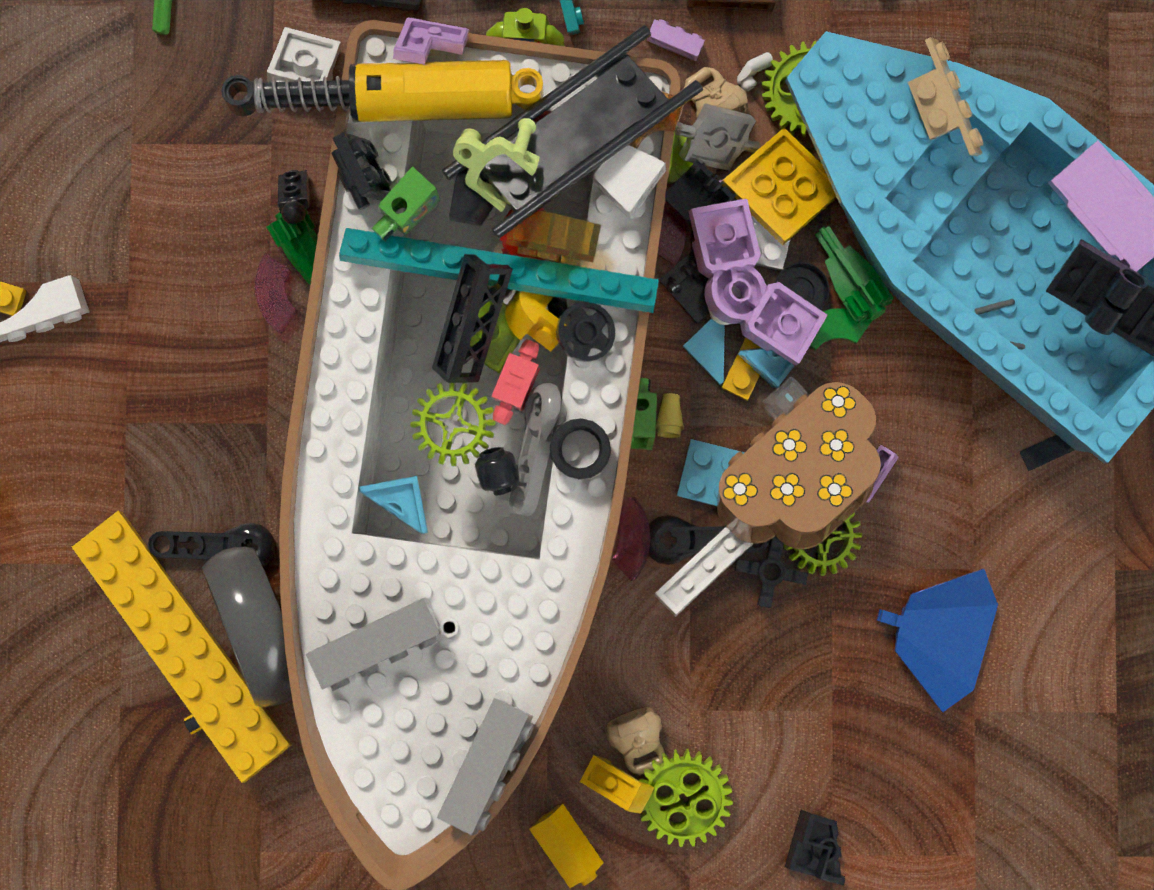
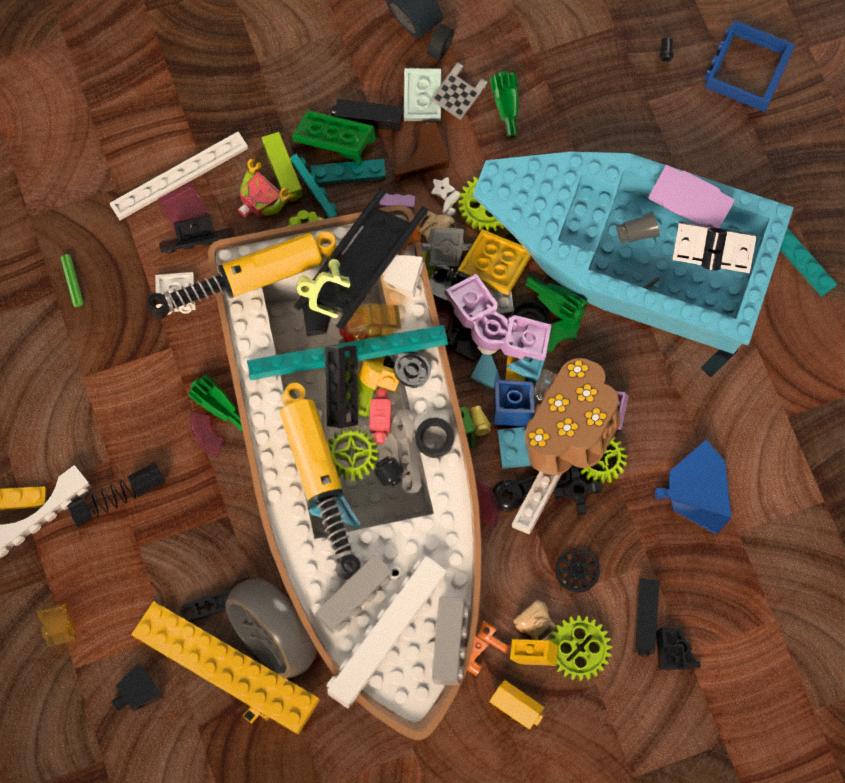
camera: 20 degrees left, 15 degrees down
black plate [278,170,310,225] -> none
black plate [331,132,392,210] -> none
bright green torso [371,166,440,241] -> none
lavender tile [393,17,469,65] -> none
tan bracket [908,37,983,156] -> none
none -> black piece [67,462,166,528]
none -> black torso [111,663,163,712]
none -> yellow piece [280,383,361,580]
none -> white brick [327,556,447,709]
none -> white plate [431,177,455,200]
none -> orange piece [467,621,510,676]
none -> blue slope [493,380,535,426]
none -> black wheel [555,549,600,593]
none -> dark grey plant [616,211,660,244]
none -> black brick [633,579,660,657]

